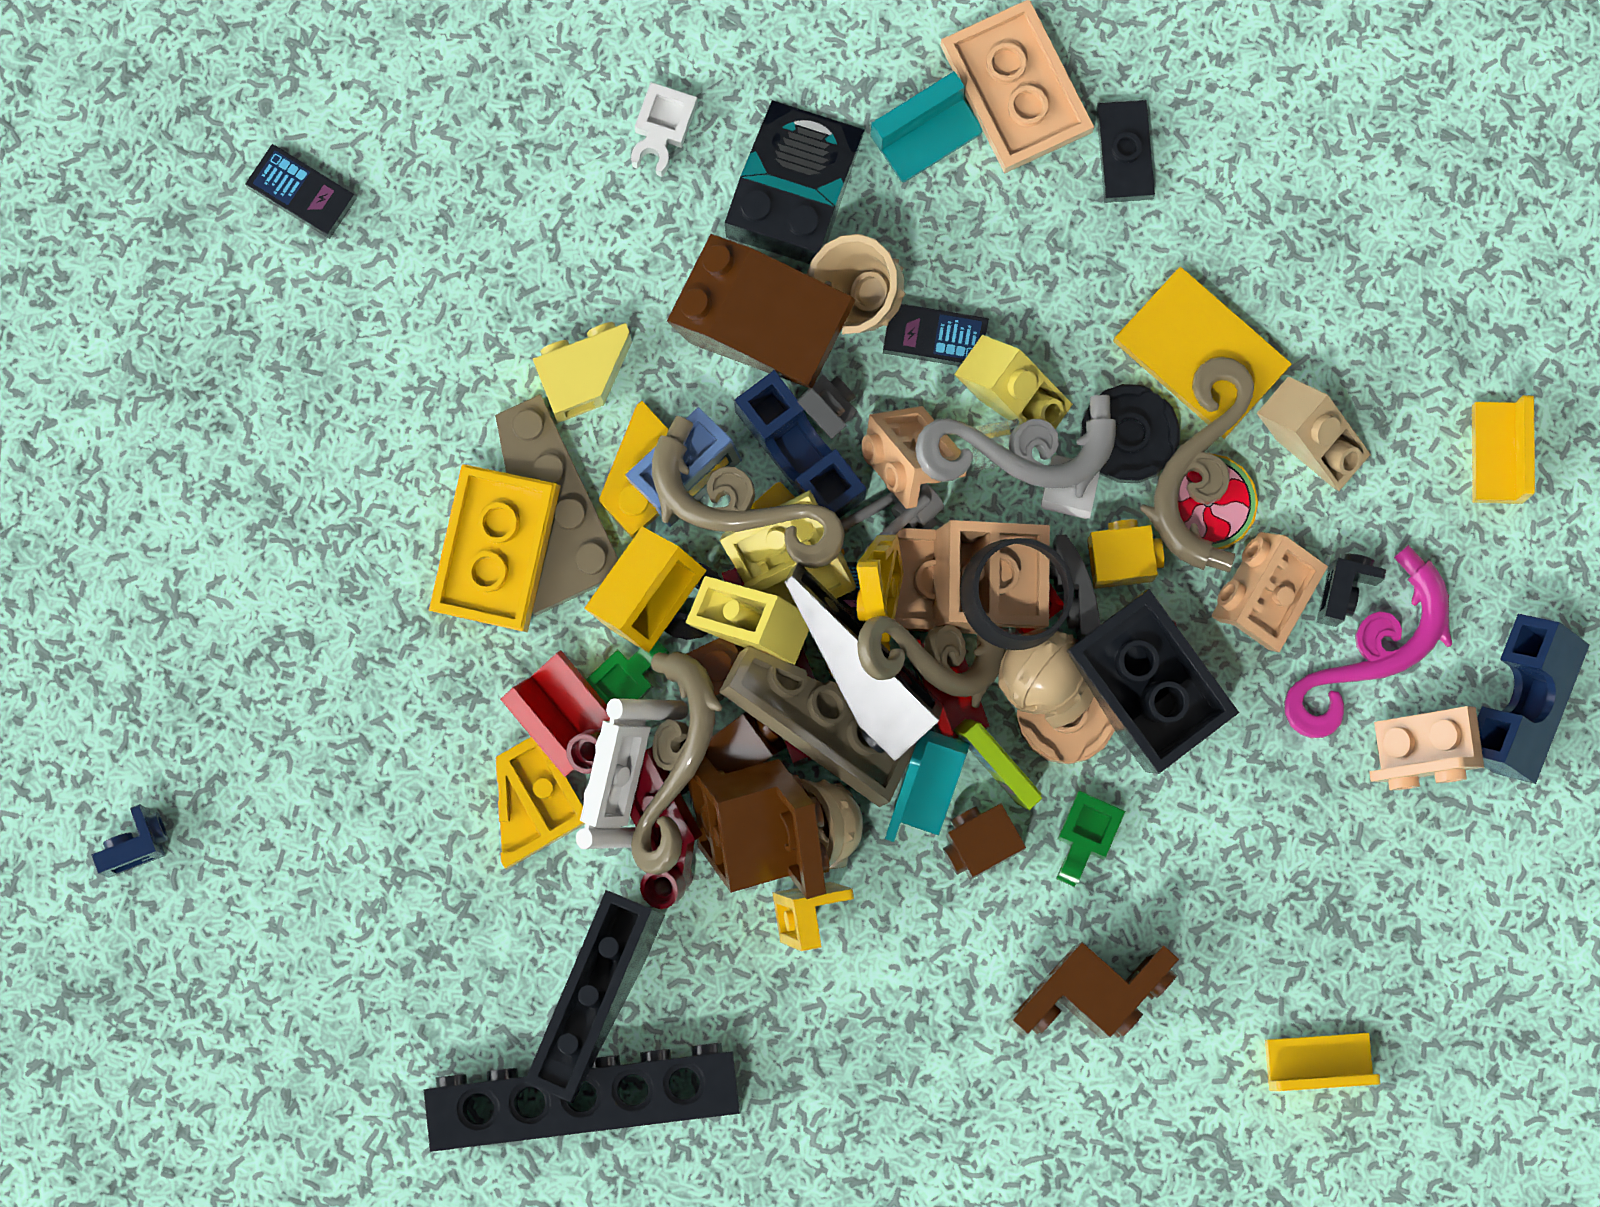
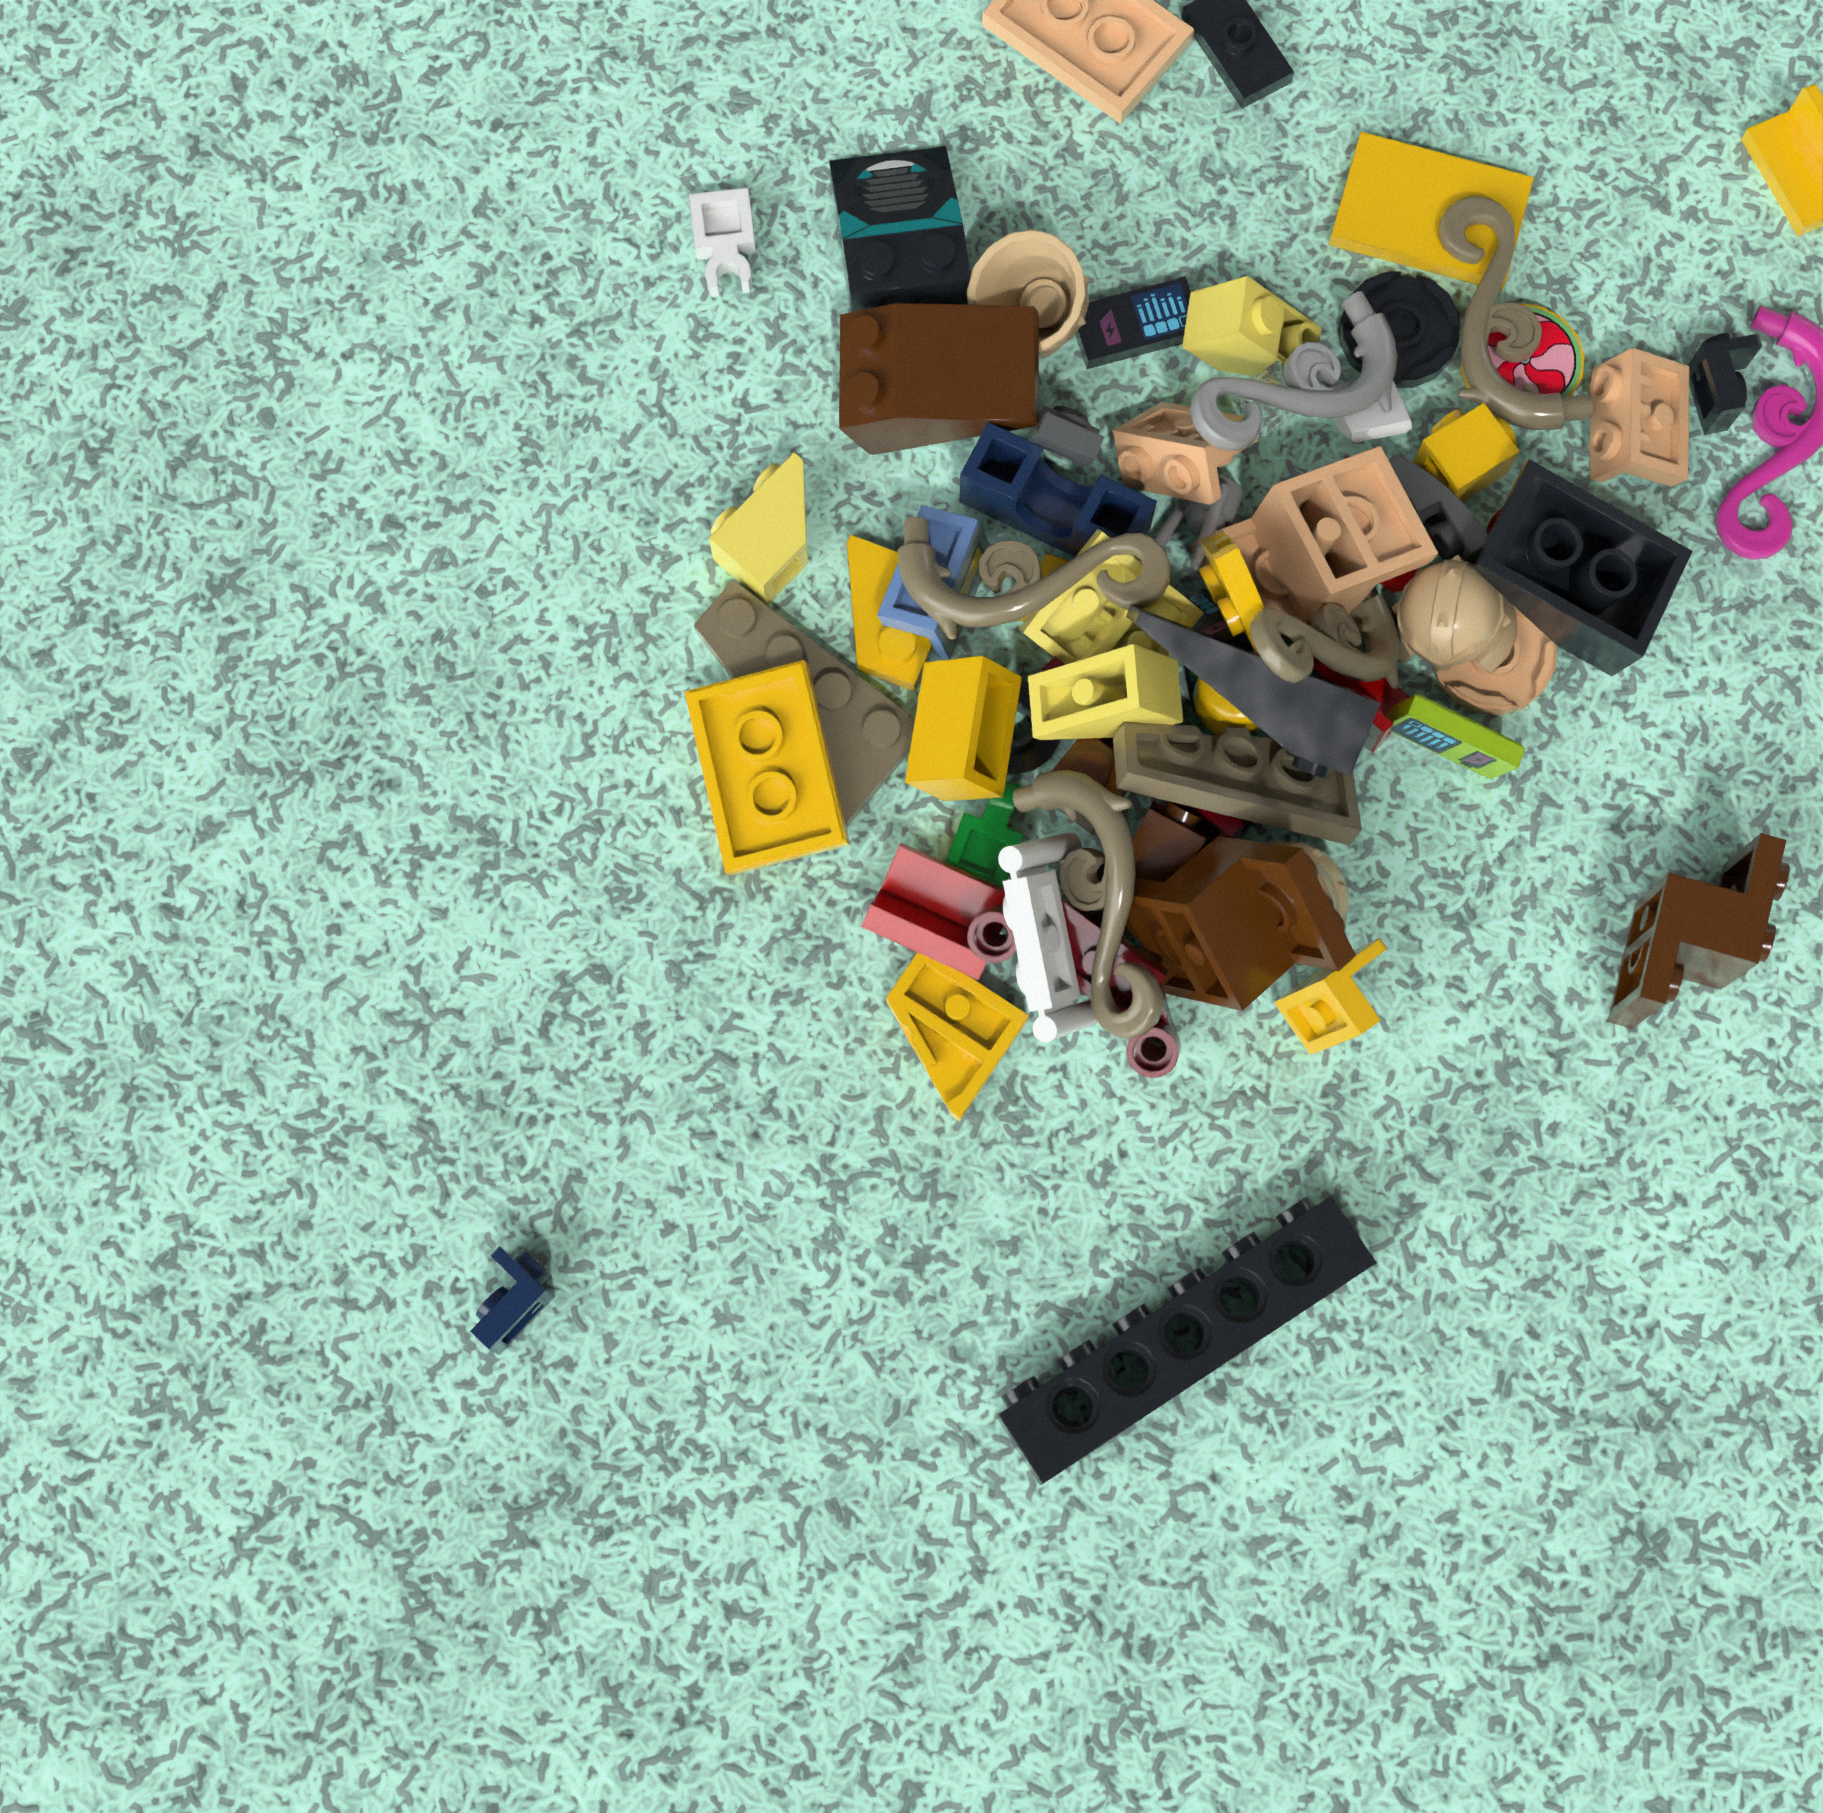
camera: 25 degrees left, 5 degrees down
tile [245,144,357,239] -> none
black slope [525,890,665,1103] -> none
teal panel [870,71,983,182] -> none
teal panel [885,730,970,842] -> none
reddish brown brick [943,803,1026,880] -> none
black tyre [960,538,1074,650] -> none
green plate [1056,791,1126,887] -> none
tan slope [1256,376,1371,491] -> none

